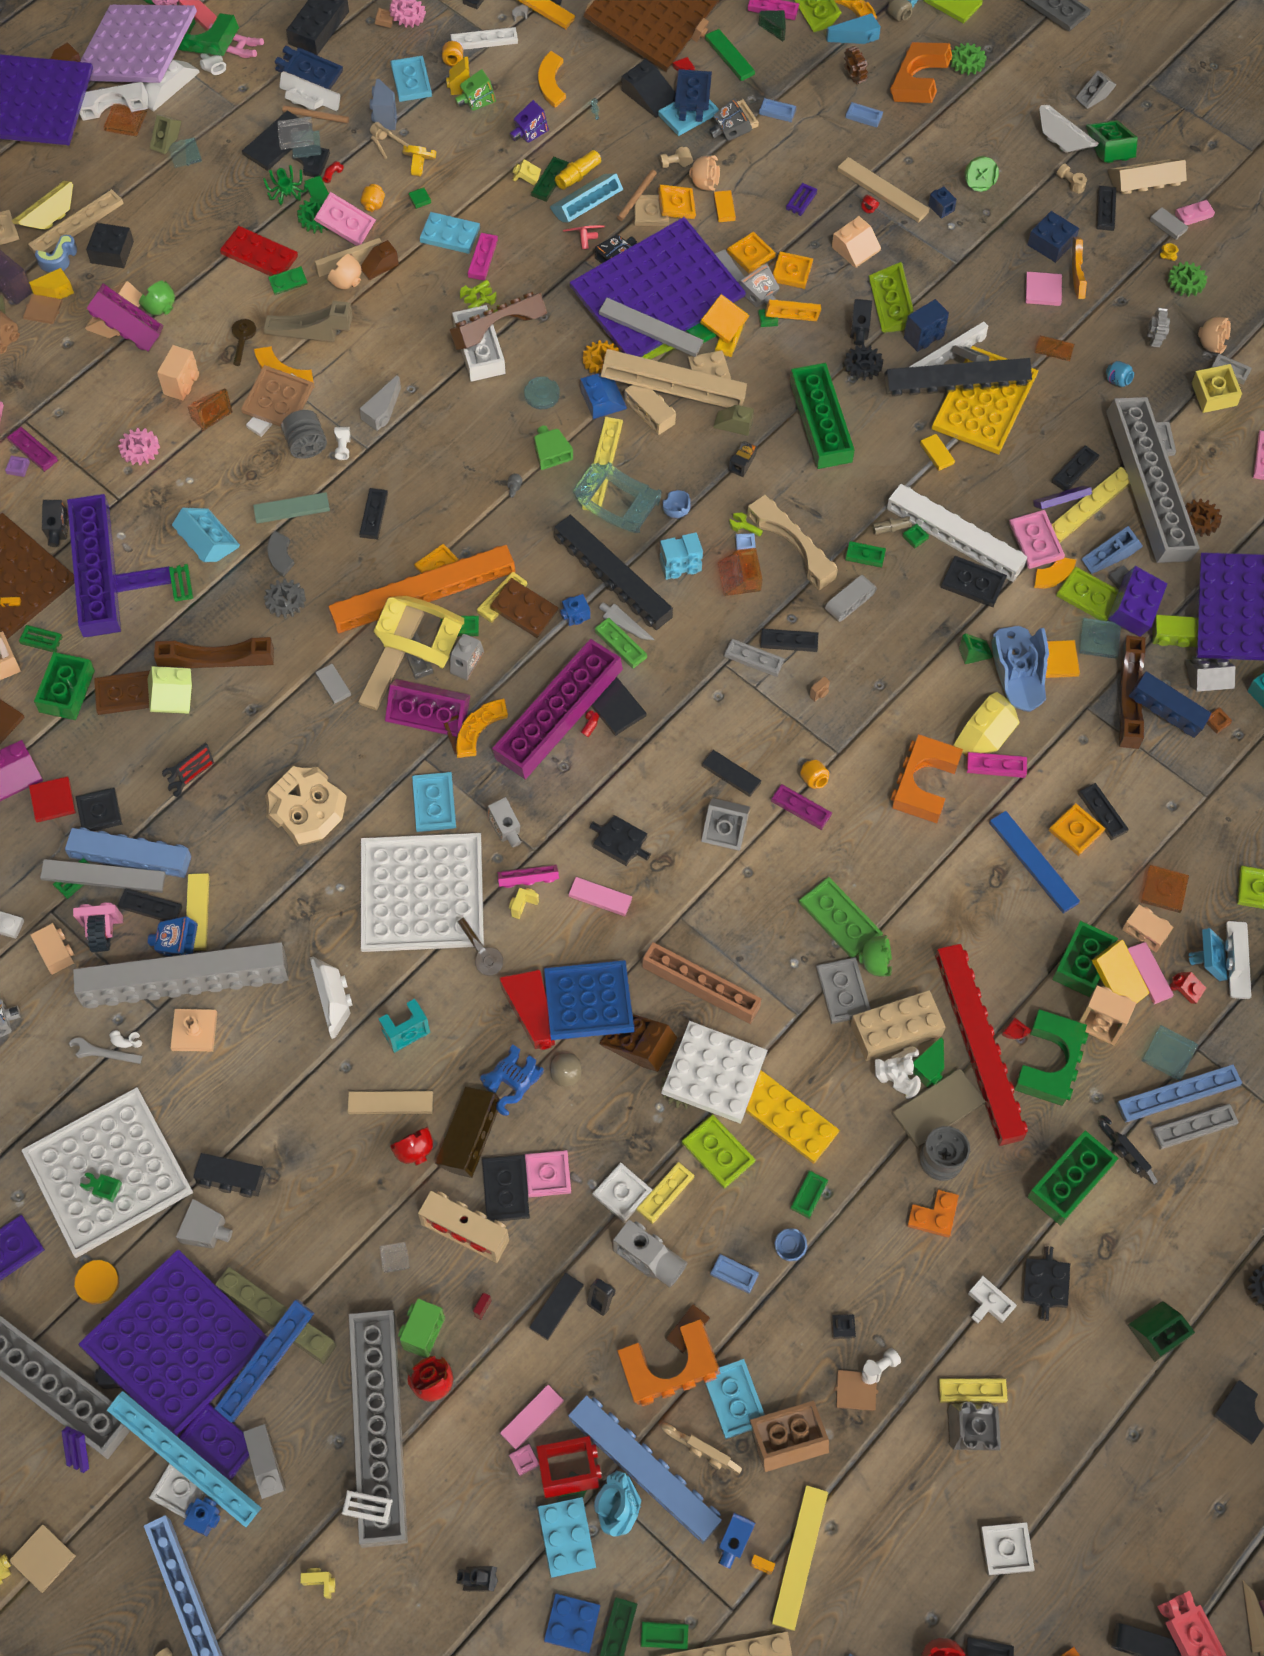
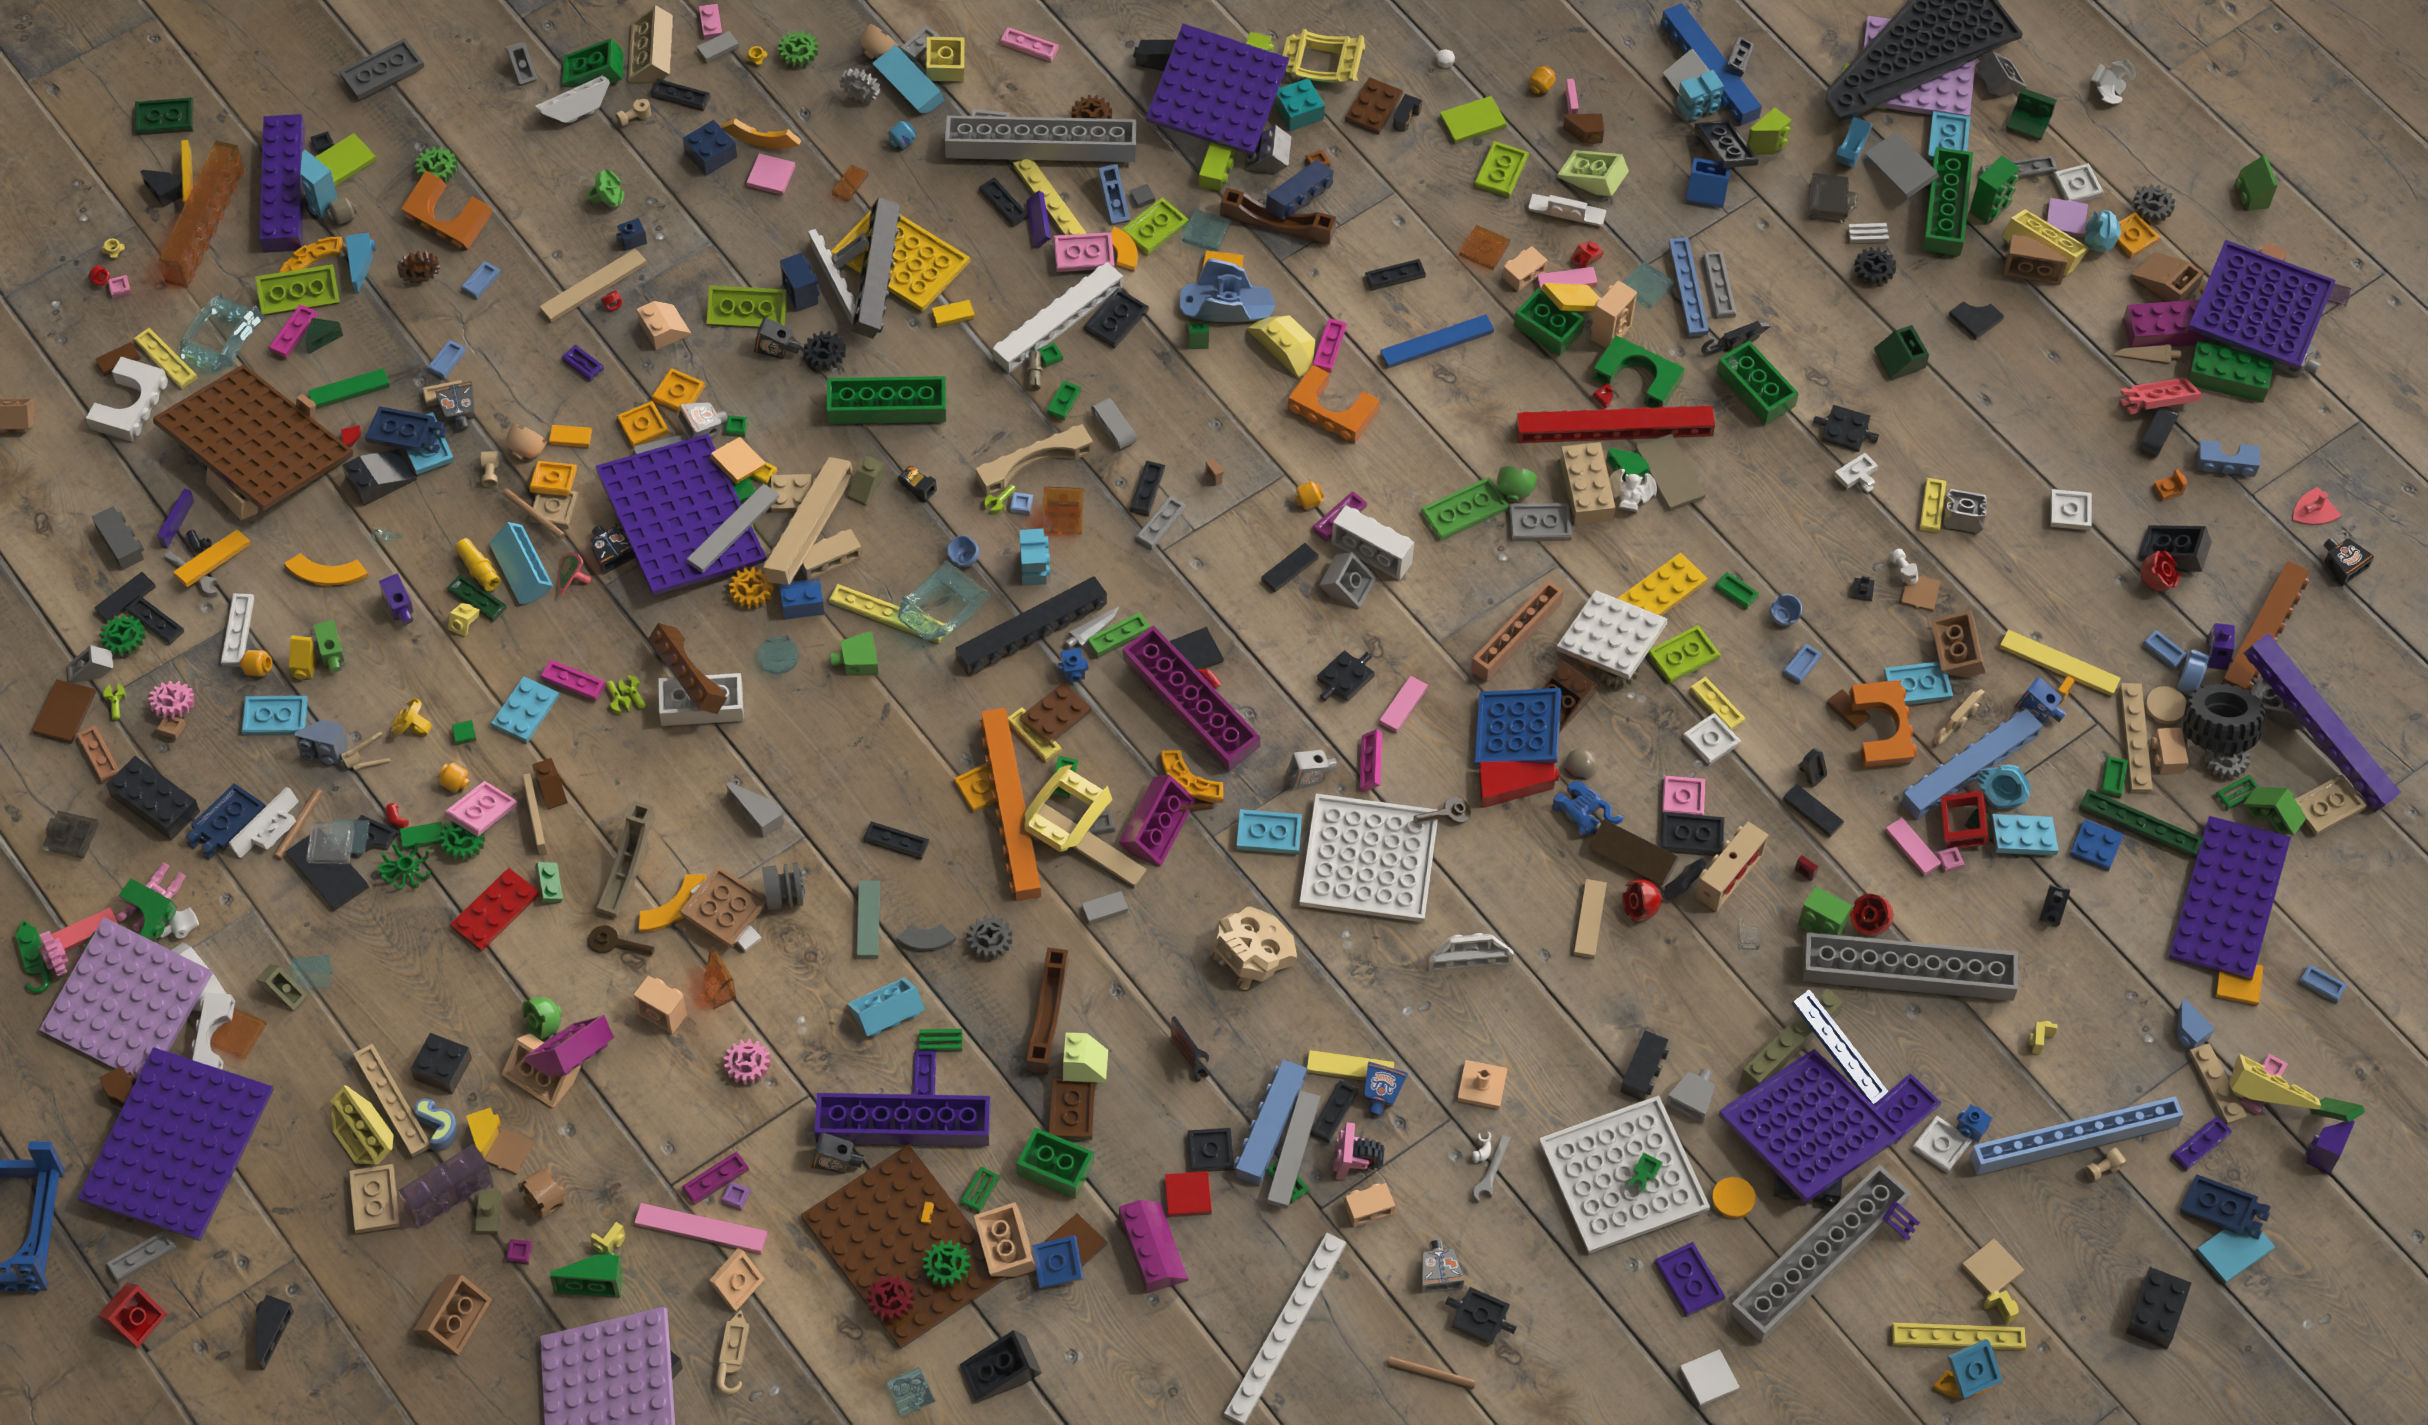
camera: 80 degrees left, 5 degrees down
light grey brick [73,942,289,1008] -> none
medium azure plate [107,1391,262,1527] -> none
light grey slope [243,1424,286,1499] -> none
light nougat cylinder [327,254,361,290] -> none
white leg [334,427,350,460] -> none
white tile [342,1490,393,1524] -> none
teal panel [378,999,430,1053] -> none
light grey torso [450,634,484,680] -> none
dark grey bar [508,473,523,498] -> none
light yellow bracket [509,888,539,919] -> none
light grey brick [613,1220,687,1288] -> none
light orange plate [765,299,821,321] -> none
orange plate [907,1190,959,1238] -> none
dark grey wheel [919,1126,970,1181] -> none
light orange tile [1049,803,1106,856] -> none
dark purple brick [1108,566,1168,637] -> none
dark azure tile [1189,928,1227,981] -> none
none -> medium azure brick [873,45,945,113]
none -> white brick [1331,506,1414,581]
none -> black tile [1664,857,1706,900]

